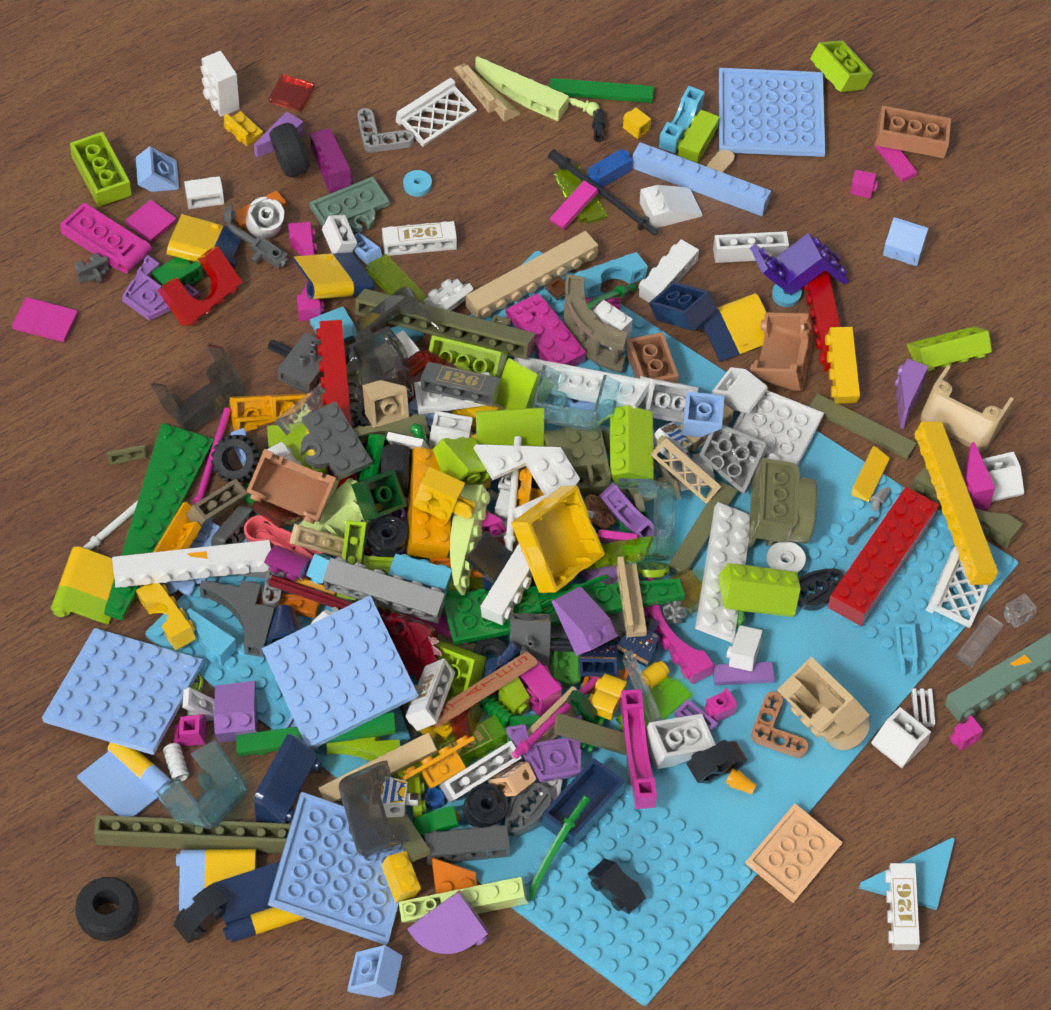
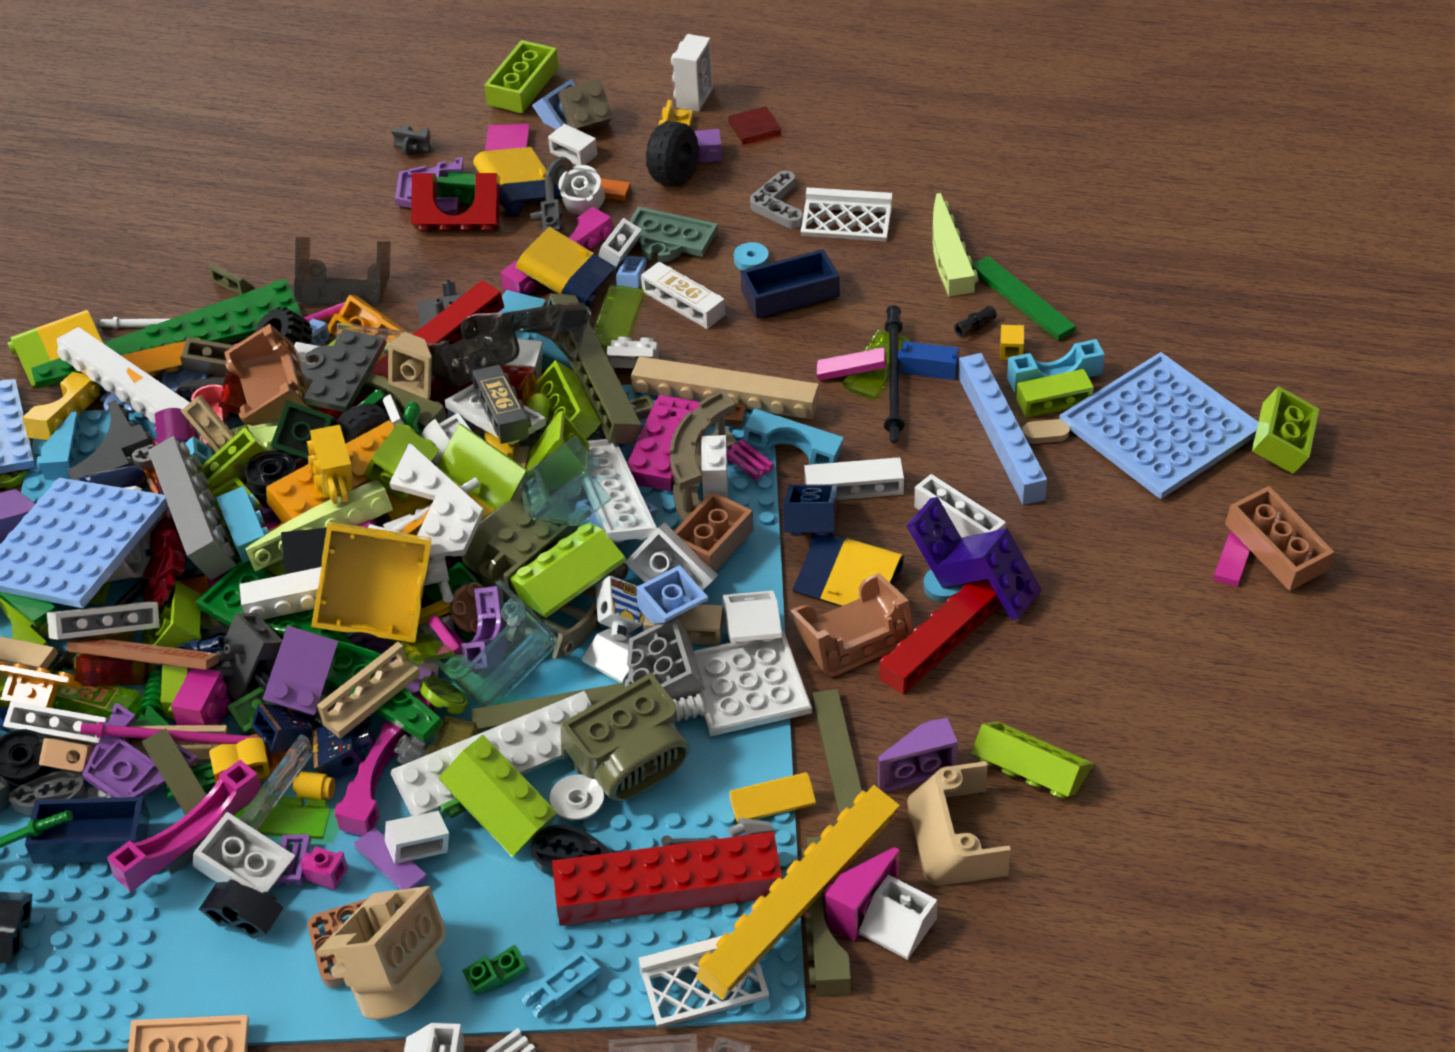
camera: 55 degrees right, 10 degrees down
dark pink tile [12,297,78,343] -> none
dark pink hinge [60,202,152,274] -> none
magenta wedge [310,128,353,194] -> none
tan wedge [454,63,520,122] -> none
dark green beam [567,690,597,723] -> none
yellowish green bar [569,98,600,116] -> none
green sword [587,284,637,310] -> none
white slope [639,185,702,228] -> none
tan fence [650,435,721,504] -> none
light orange cone [725,769,757,795] -> none
yellow brick [825,327,860,404] -> none
dark pink brick [850,170,878,198] -> none
light blue slope [883,217,929,266] -> none
none -> green slope [462,945,530,995]
none -> dark tan brick [558,79,613,131]
none -> dark blue piece [740,249,840,319]

